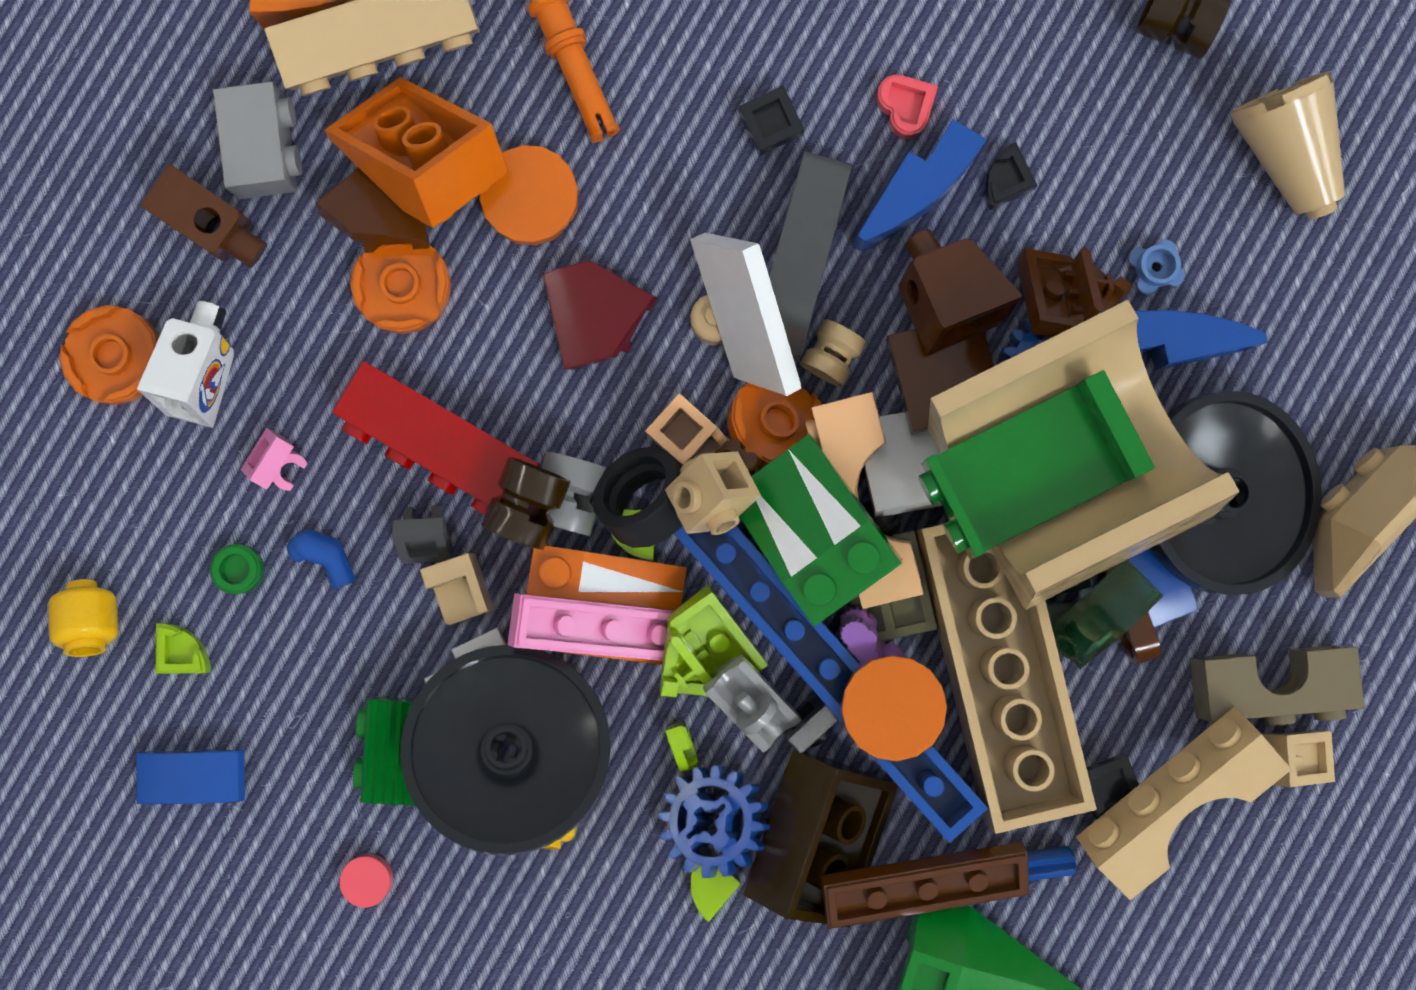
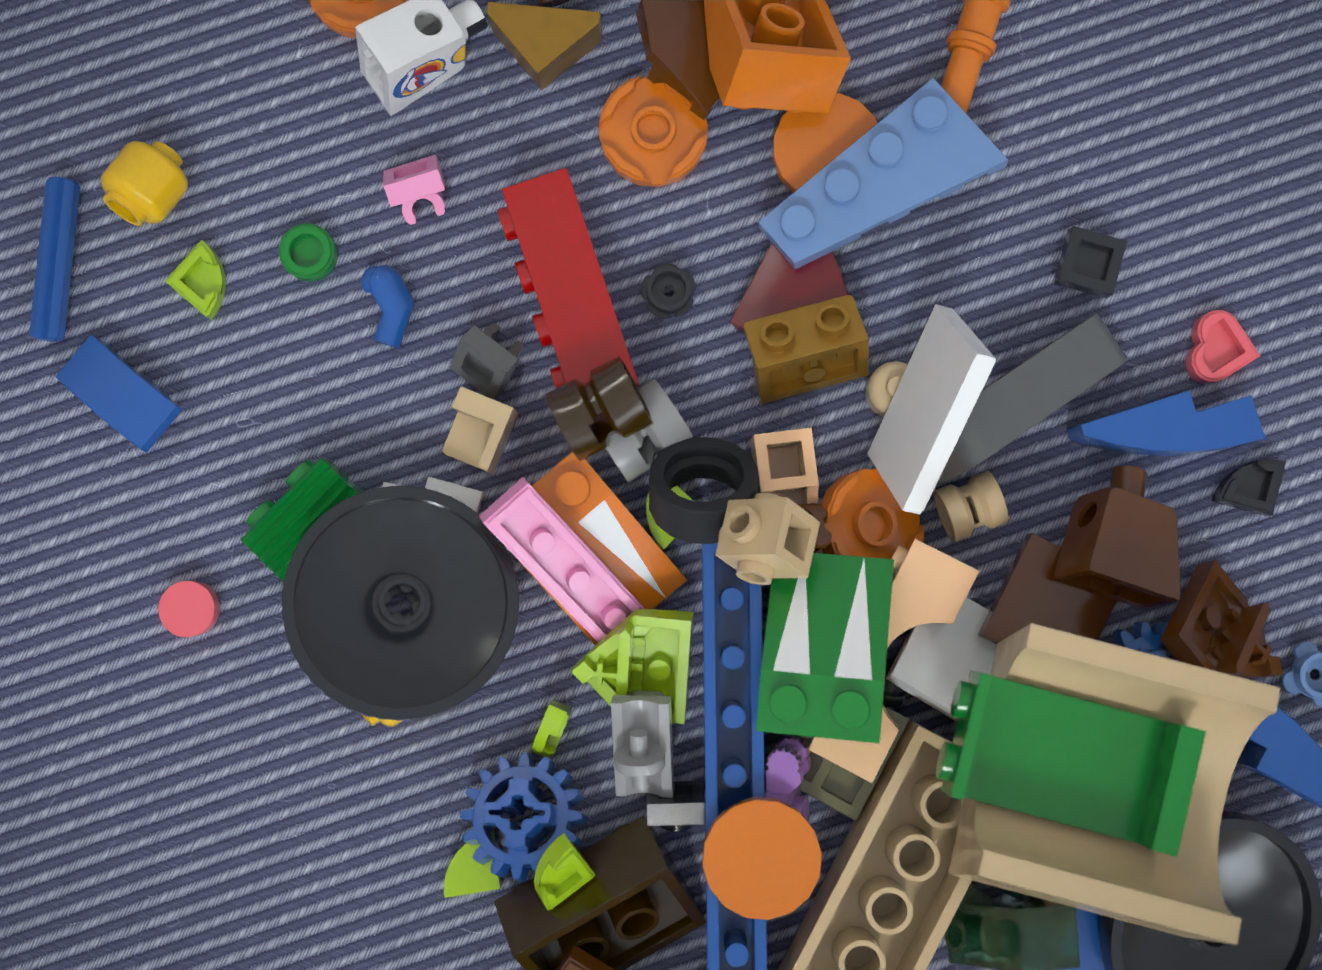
camera: 40 degrees right, 0 degrees up
none -> blue axle [29,177,81,342]
none -> pearl gold slope [487,2,602,90]
none -> lime tile [534,833,596,911]
none -> black plate [641,264,696,318]
none -> pearl gold bracket [744,295,869,404]
none -> medium blue wing [758,78,1008,269]

